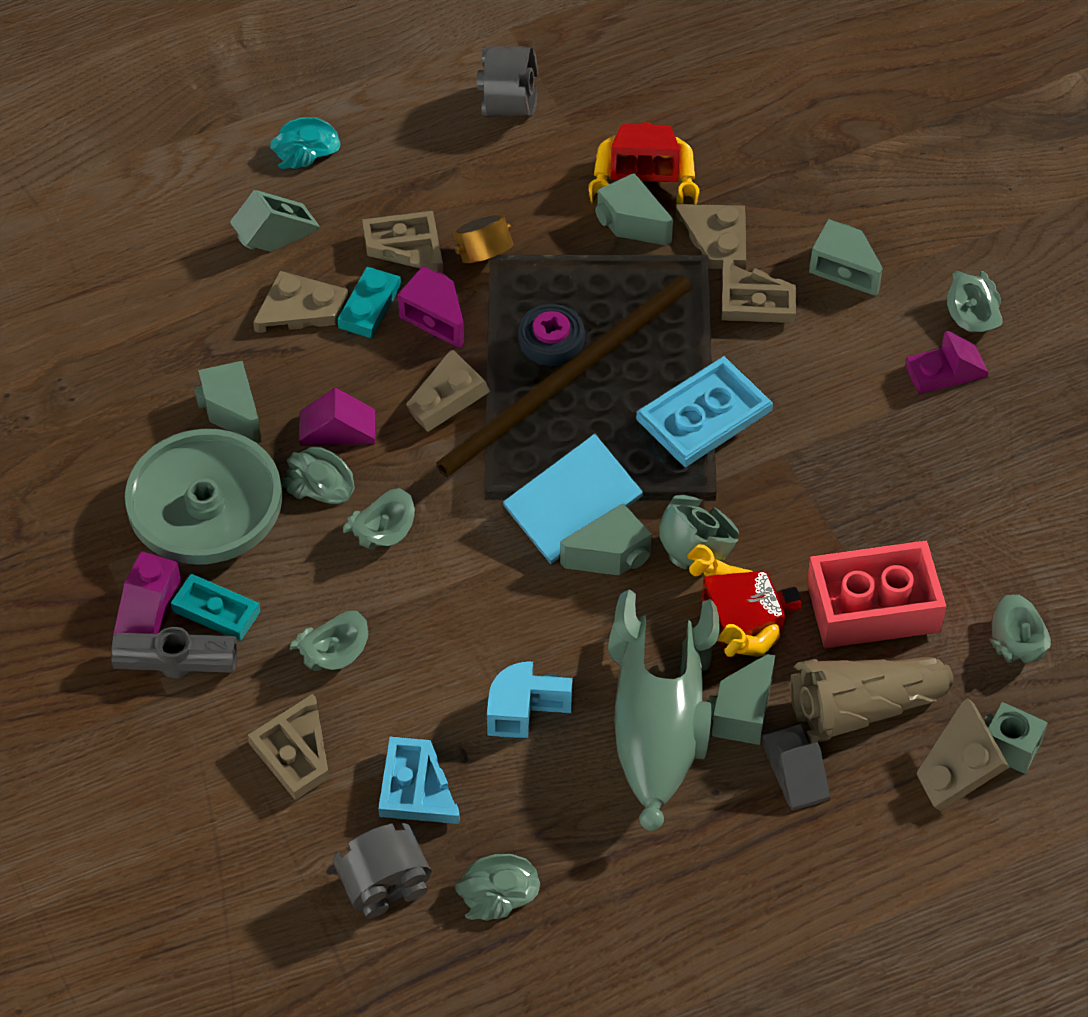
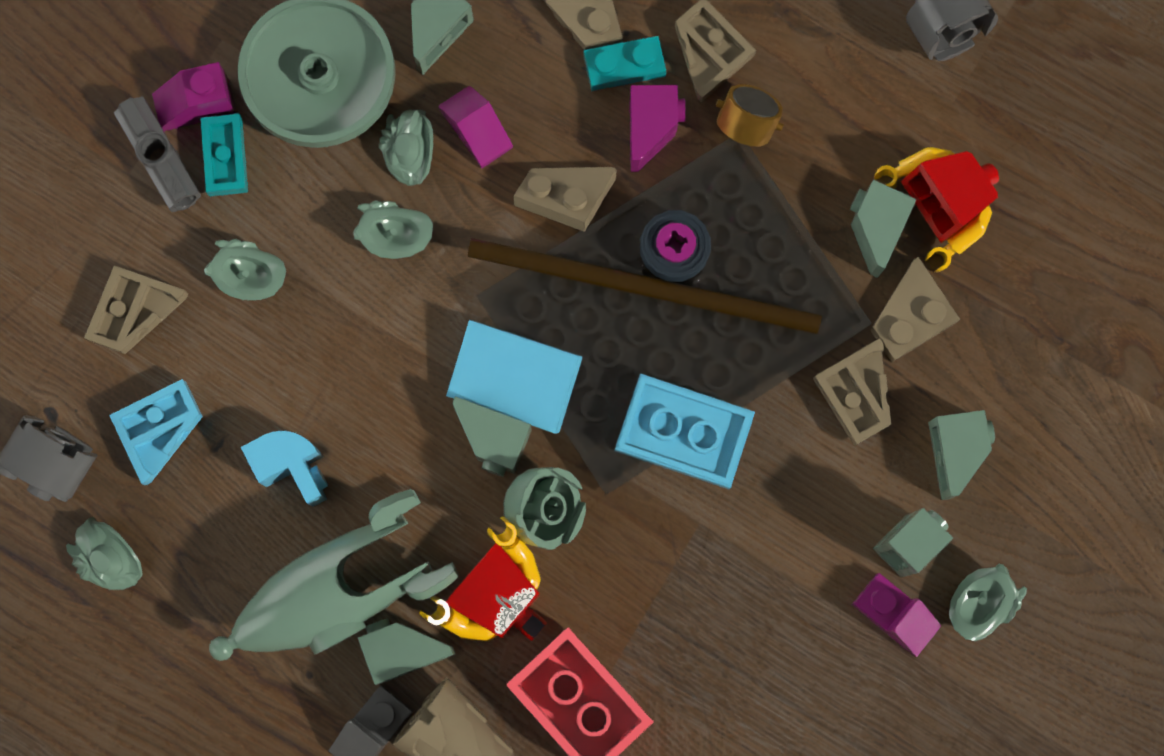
camera: 55 degrees right, 25 degrees up
none -> sand green brick [872,508,953,577]

